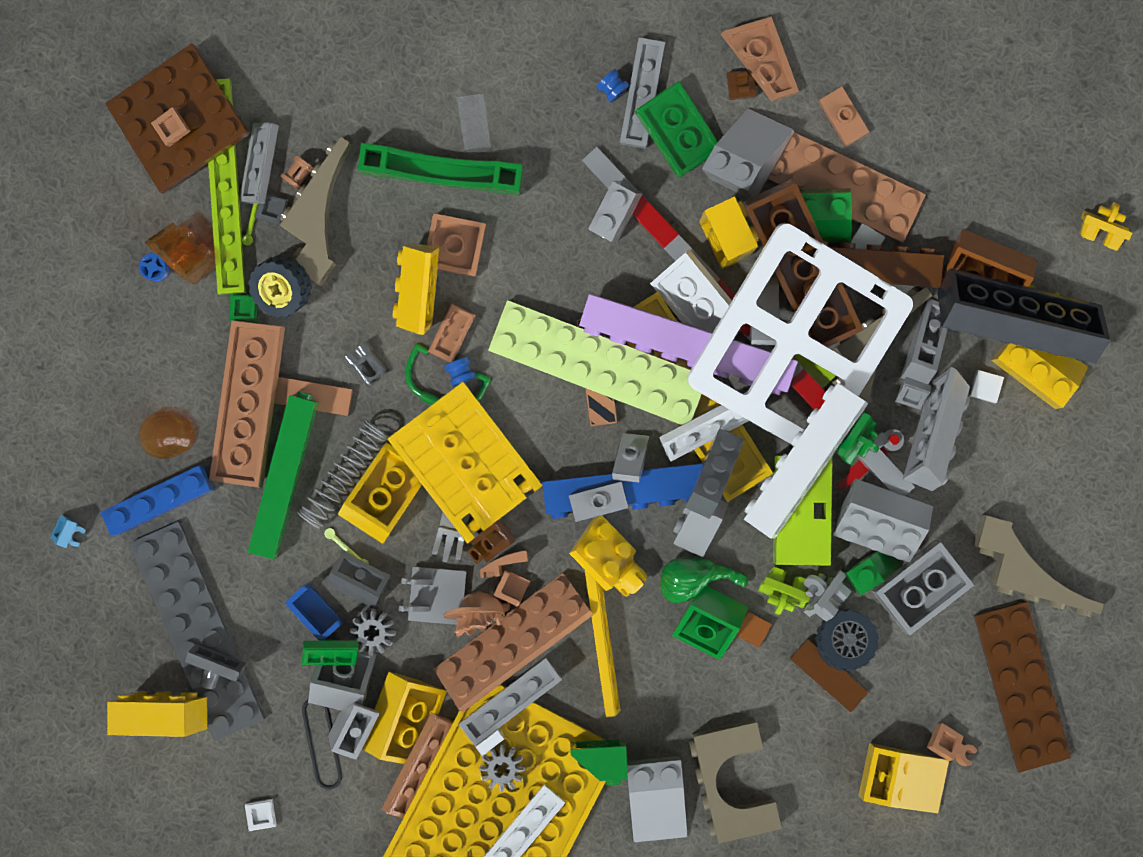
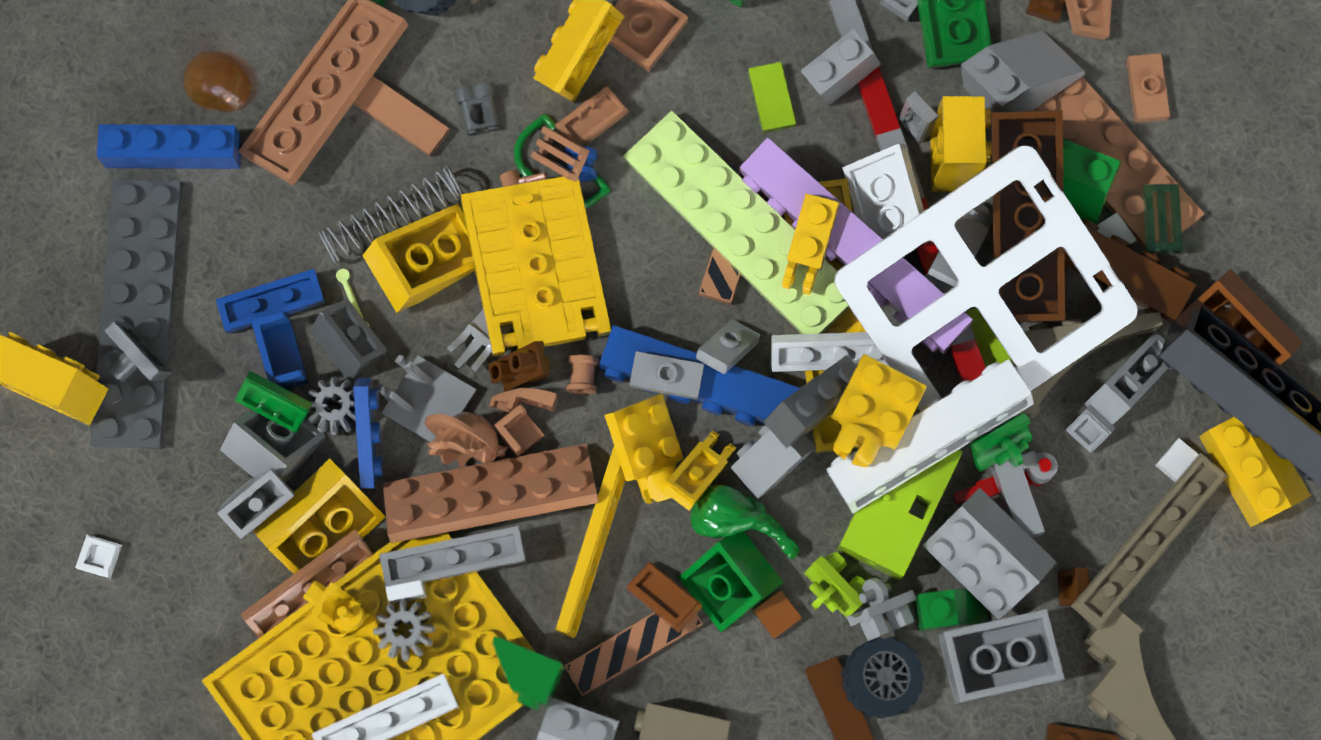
camera: 25 degrees right, 10 degrees down
dark azure tile [50,514,86,548] -> none
green brick [247,391,319,559] -> none
black piece [302,699,342,790] -> none
light grey slope [903,367,970,491] -> none
none -> blue plate [216,269,326,334]
none -> yellow hips [303,580,365,634]
none -> blue plate [353,378,383,488]
none -> nougat hand [500,170,548,187]
none -> nougat tile [530,126,590,182]
none -> tile [564,612,703,697]
none -> nougat bush [566,355,599,395]
none -> dark orange tile [626,562,702,633]
none -> yellow hinge [661,430,737,510]
none -> lime tile [748,62,796,134]
none -> yellow hinge [782,193,840,295]
none -> yellow plate [831,354,927,467]
none -> light grey plate [899,91,938,143]
none -> reddish brown tile [1058,568,1093,606]
none -> dark tan tile [1071,453,1228,630]
none -> clear green tile [1142,184,1183,253]

